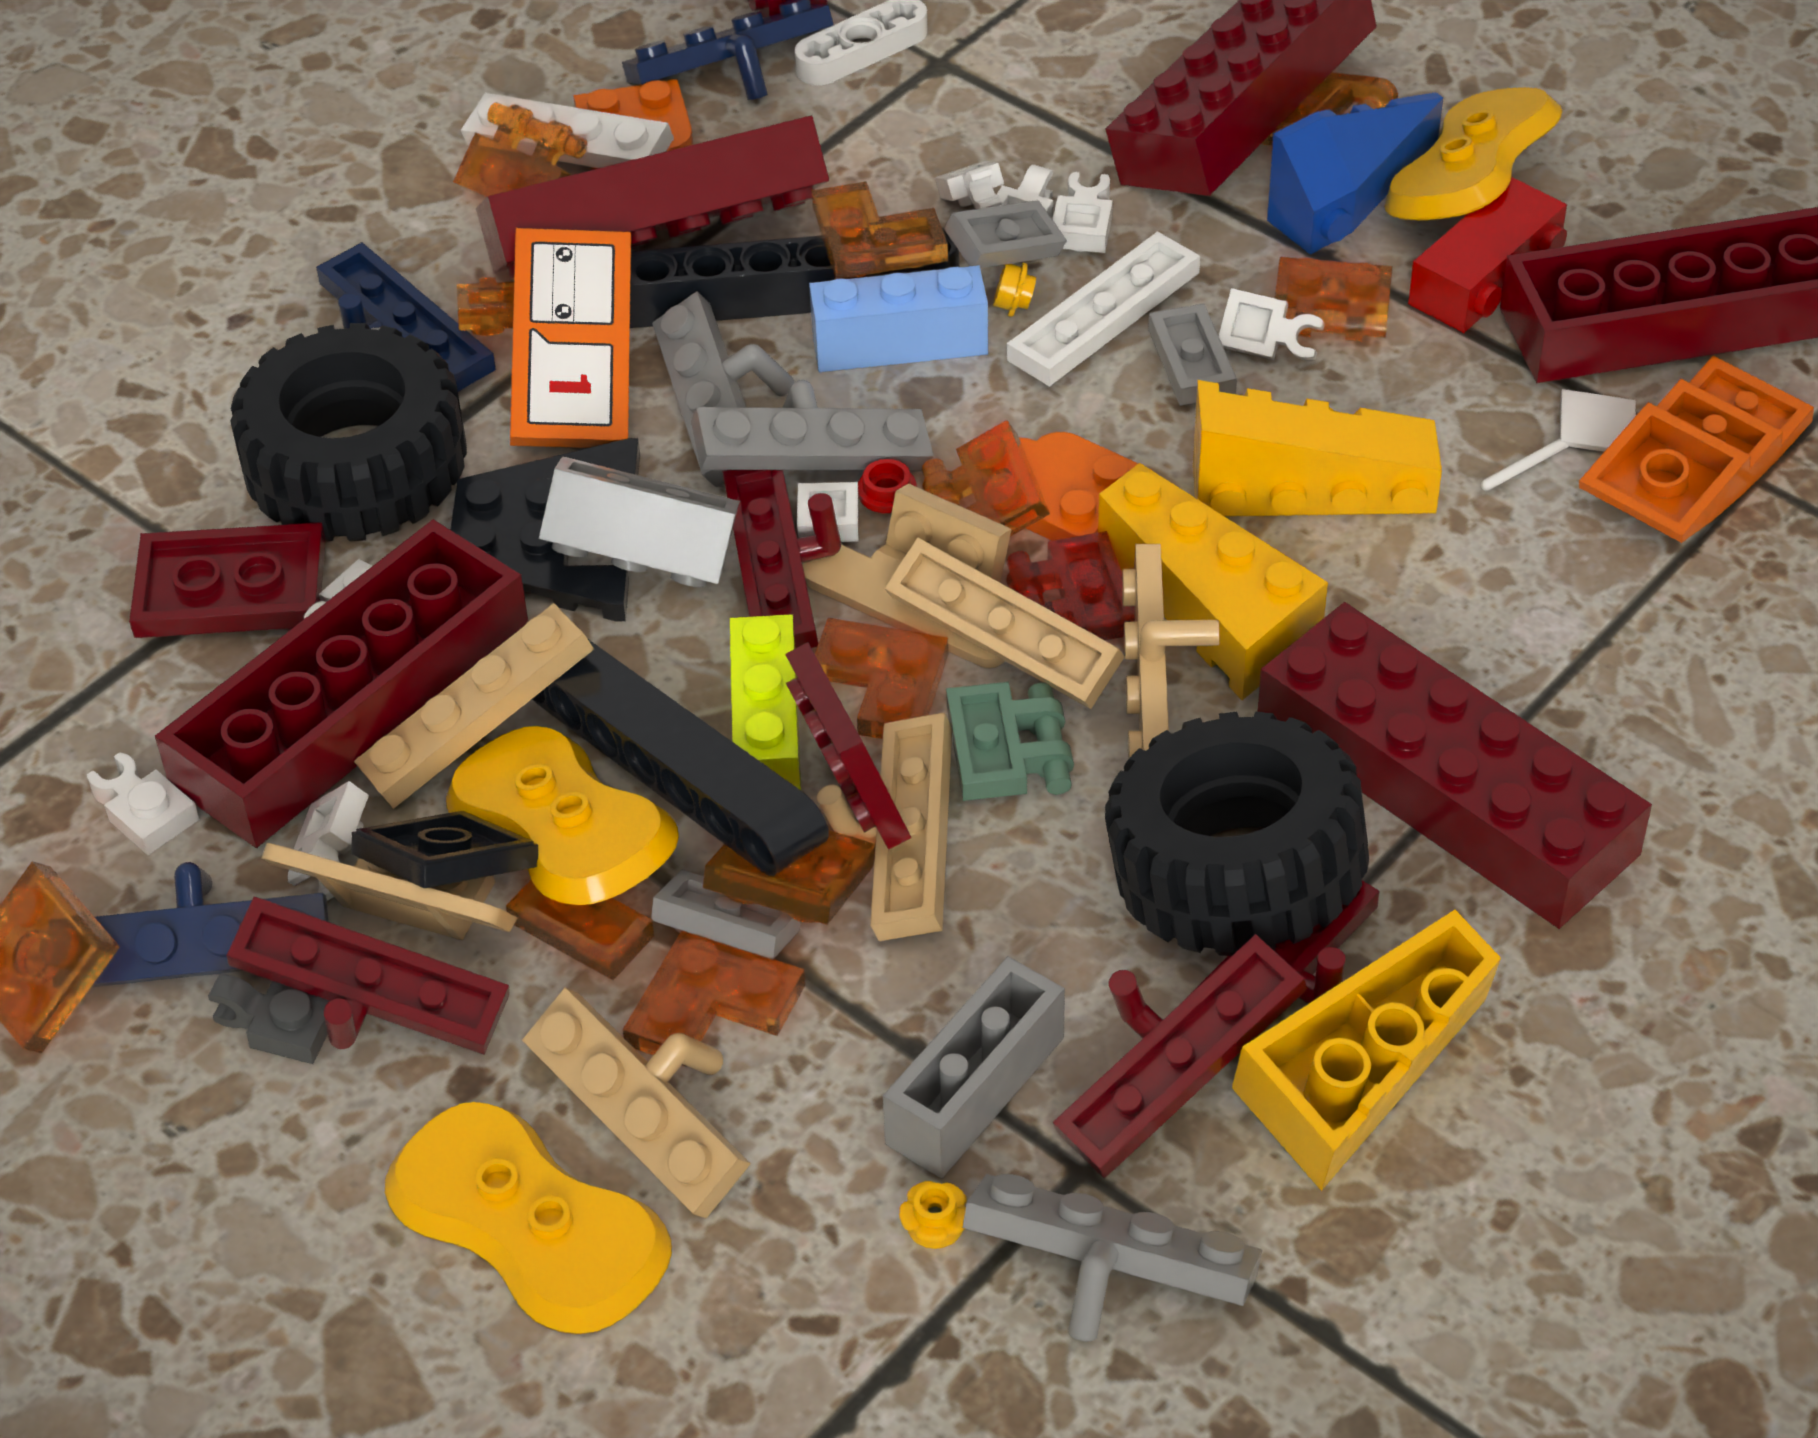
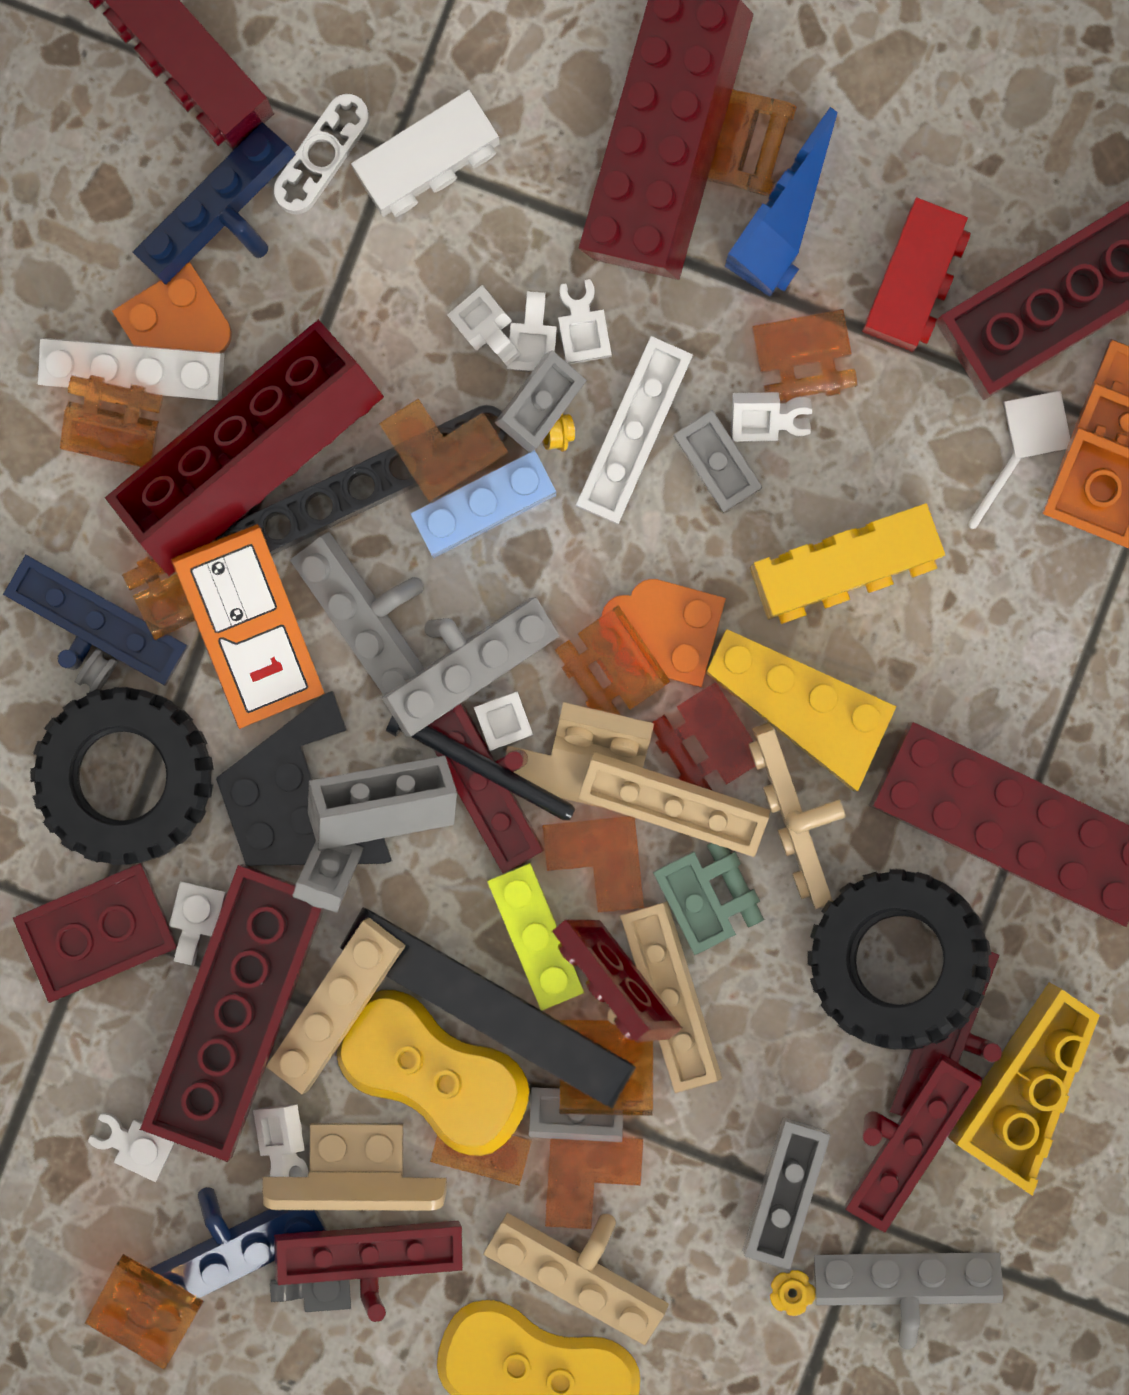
camera: 20 degrees left, 40 degrees up
black plate [351,811,538,888] -> none
red plate [858,459,917,514] -> none
yellow plate [1384,87,1562,220] -> none
none -> light grey plate [293,842,364,913]
none -> white brick [351,90,500,217]
none -> black bar [386,715,575,821]

